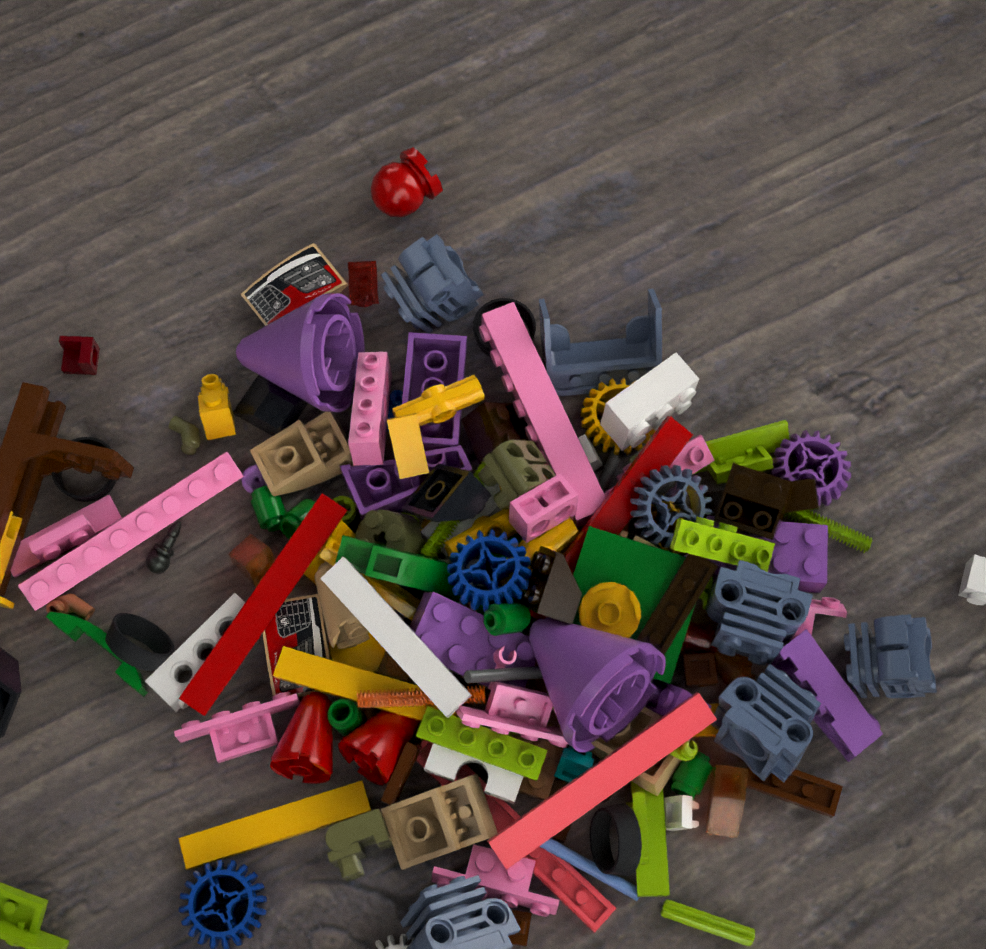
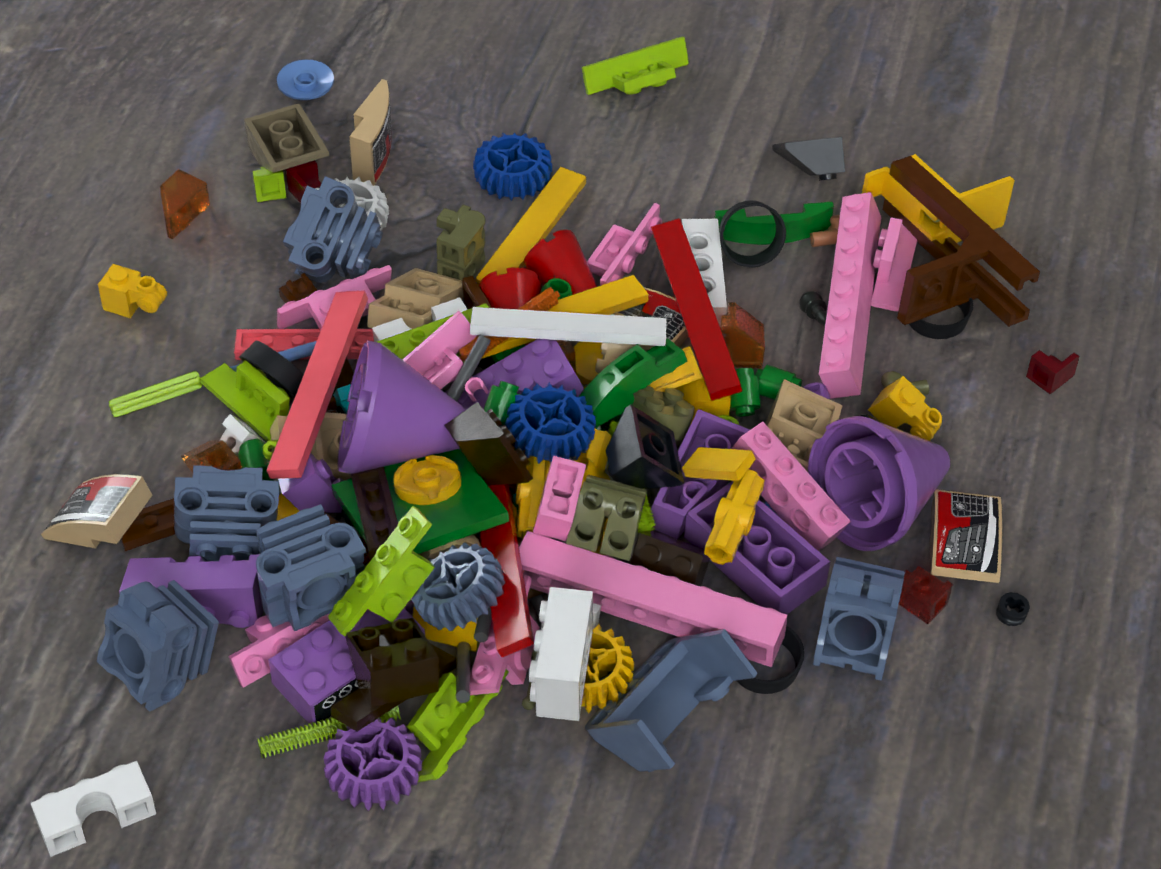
camera: 135 degrees right, 20 degrees down
red tile [371,147,443,218] -> none
none -> slope [41,474,152,548]
none -> dark grey bar [456,642,471,703]
none -> black bush [996,592,1030,626]

